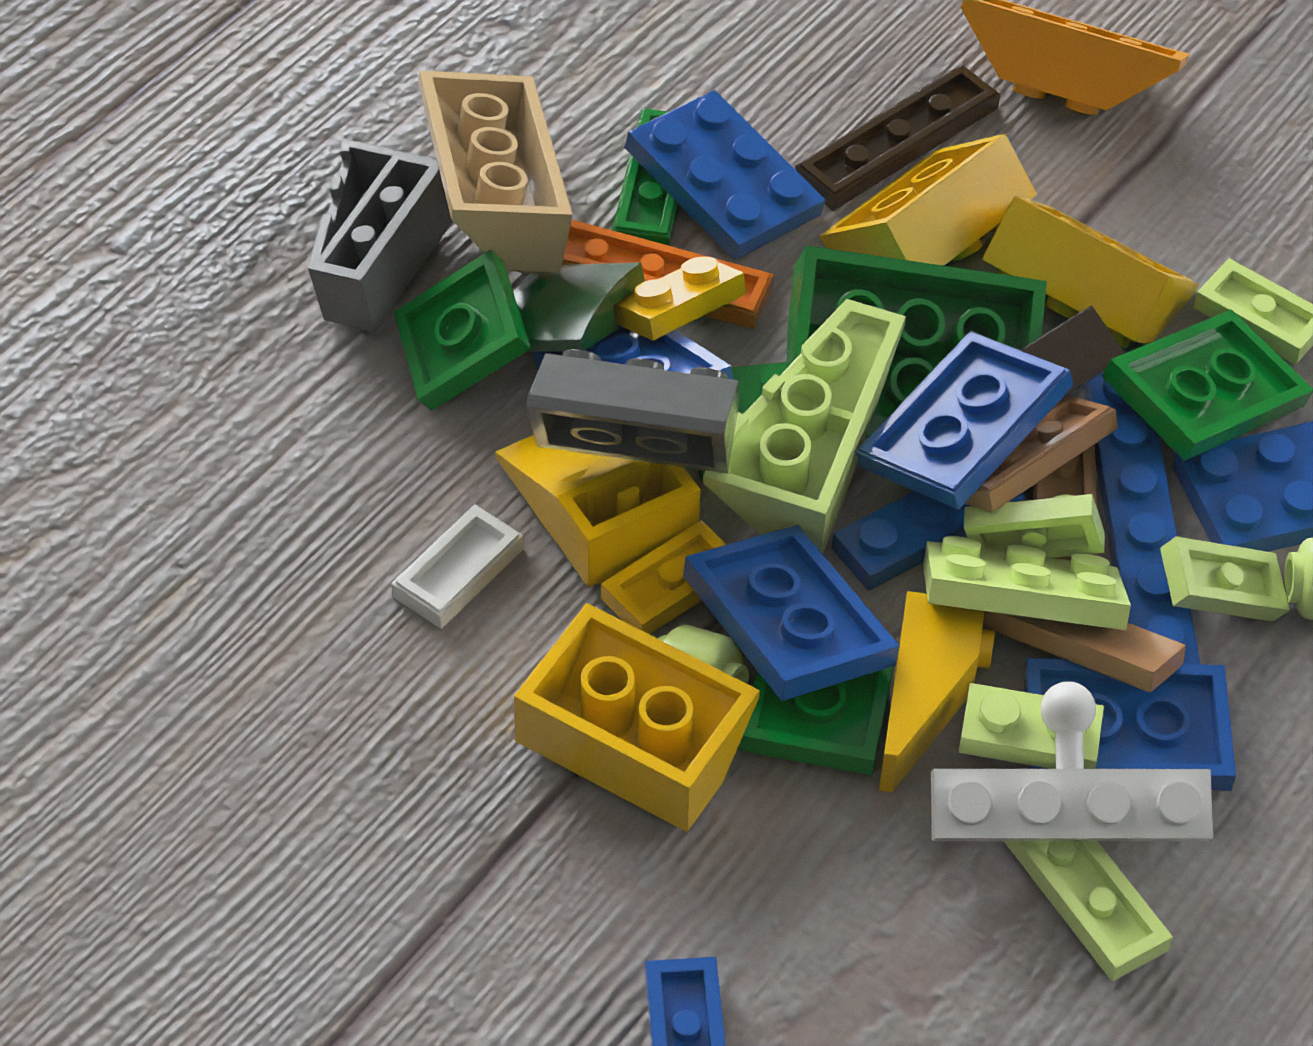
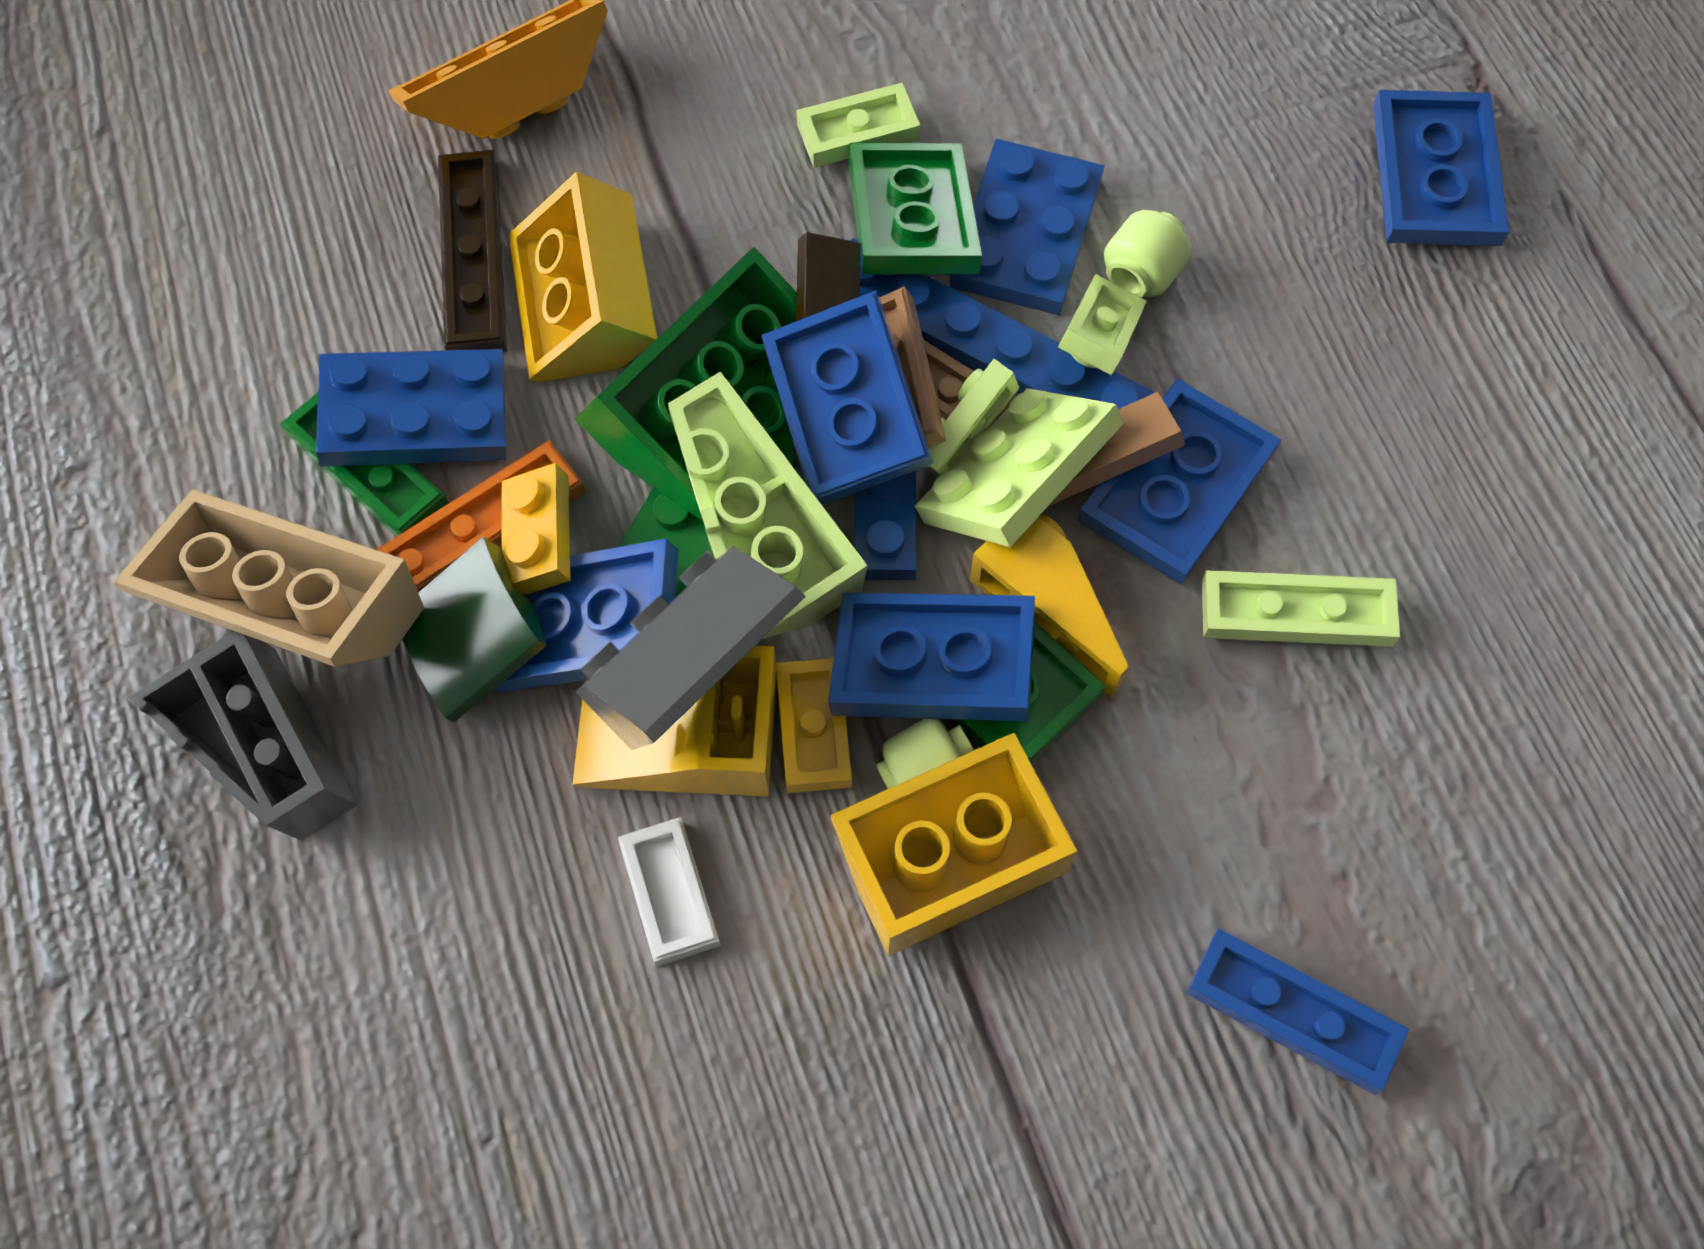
camera: 55 degrees left, 15 degrees up
green plate [394,250,531,411] -> none
white plate [931,681,1213,841] -> none
yellowish green plate [958,683,1104,769] -> none
yellow slope [982,195,1199,348] -> none

